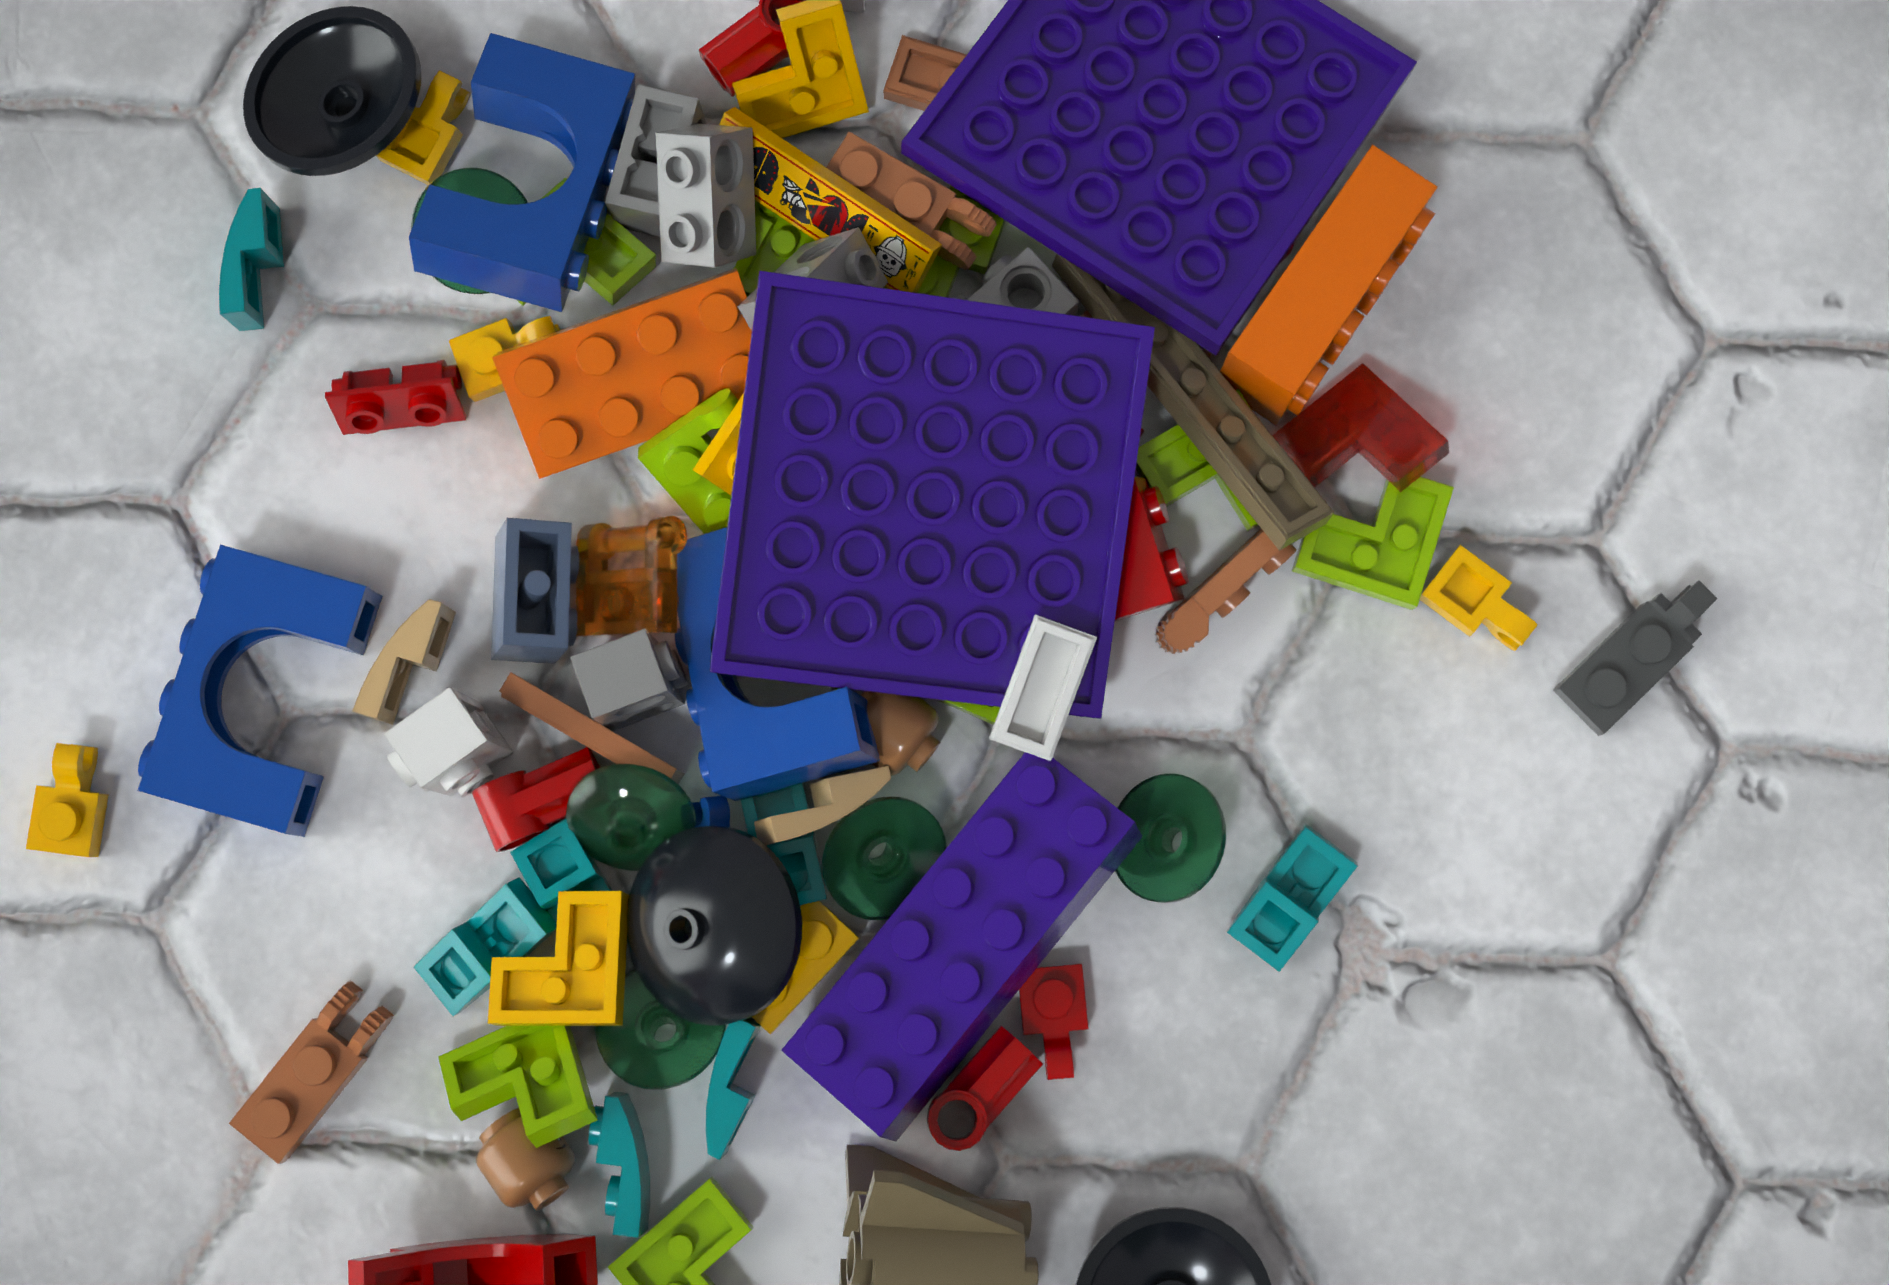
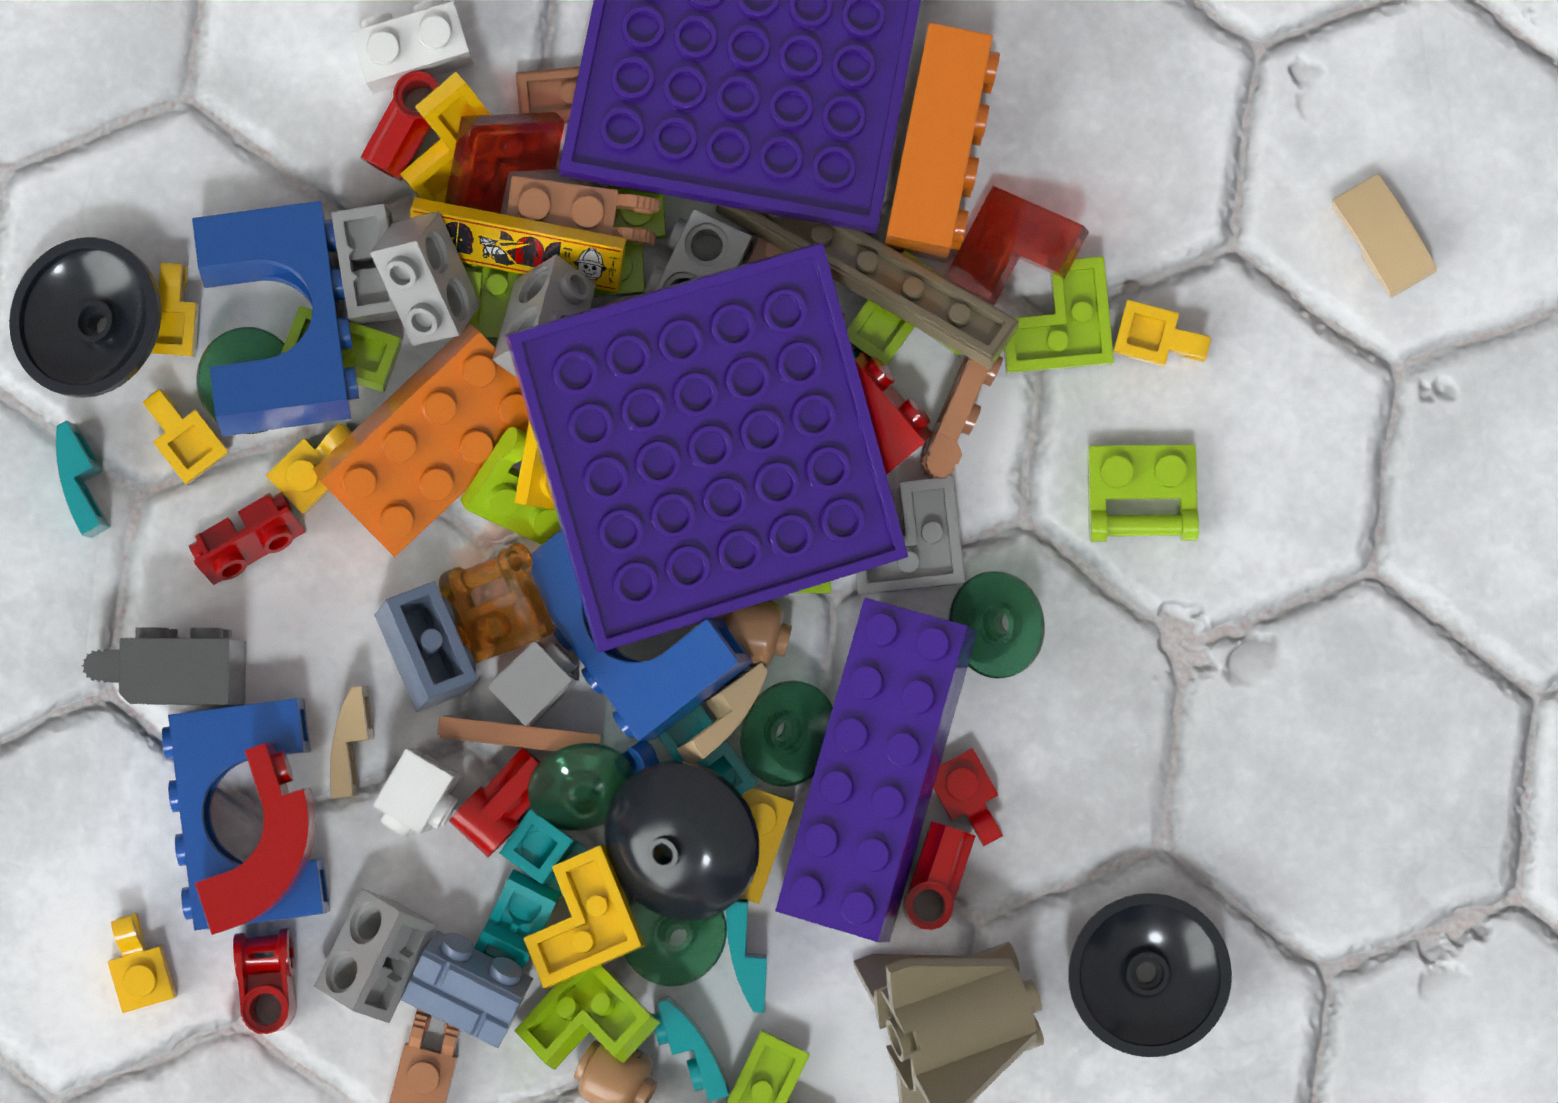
camera: 25 degrees left, 5 degrees up
white tile [989,614,1097,761] -> none
teal slope [1227,823,1358,972] -> none
dark grey hinge [1553,580,1718,736] -> none
none -> dark grey hinge [81,627,246,705]
none -> yellow plate [143,389,231,485]
none -> red arch [195,743,316,935]
none -> red piece [233,928,297,1034]
none -> light grey brick [314,888,437,1023]
none -> sand blue brick [401,930,533,1048]
none -> clear red plate [445,112,565,214]
none -> light grey plate [856,476,965,595]
none -> lime plate [1087,445,1199,542]
none -> tan slope [1332,173,1437,298]

